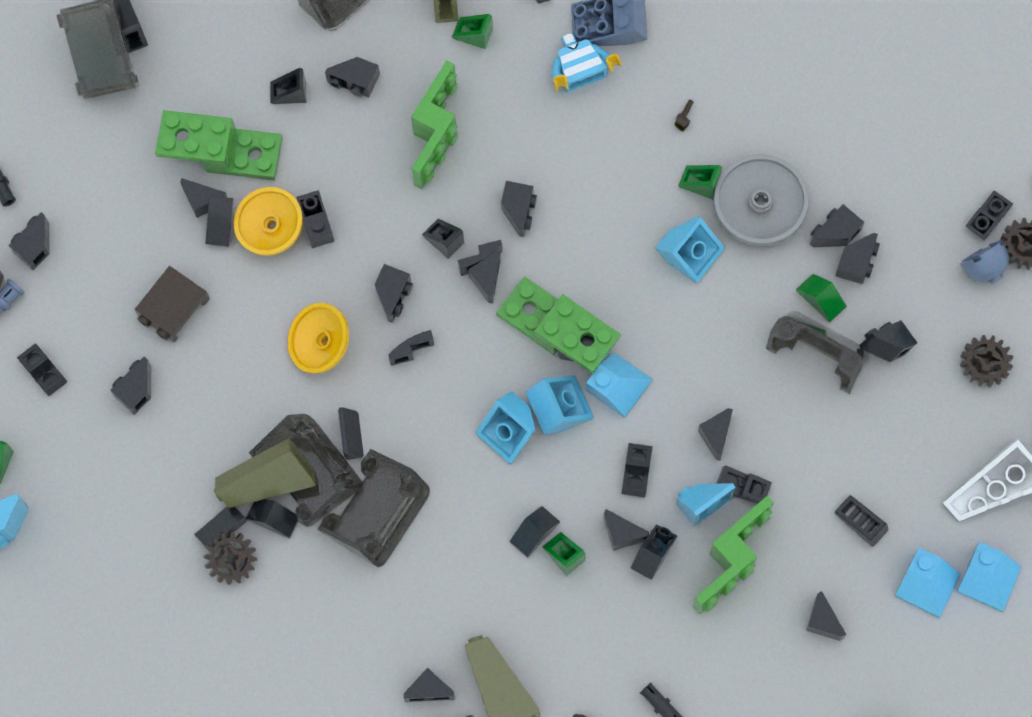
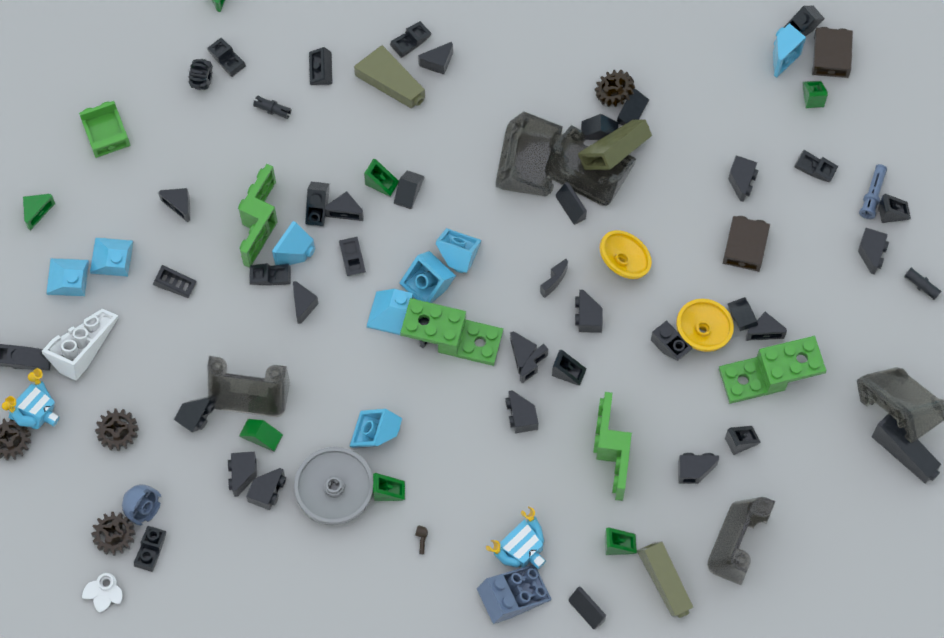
camera: 155 degrees right, 5 degrees down
none -> green slope [23,194,56,230]

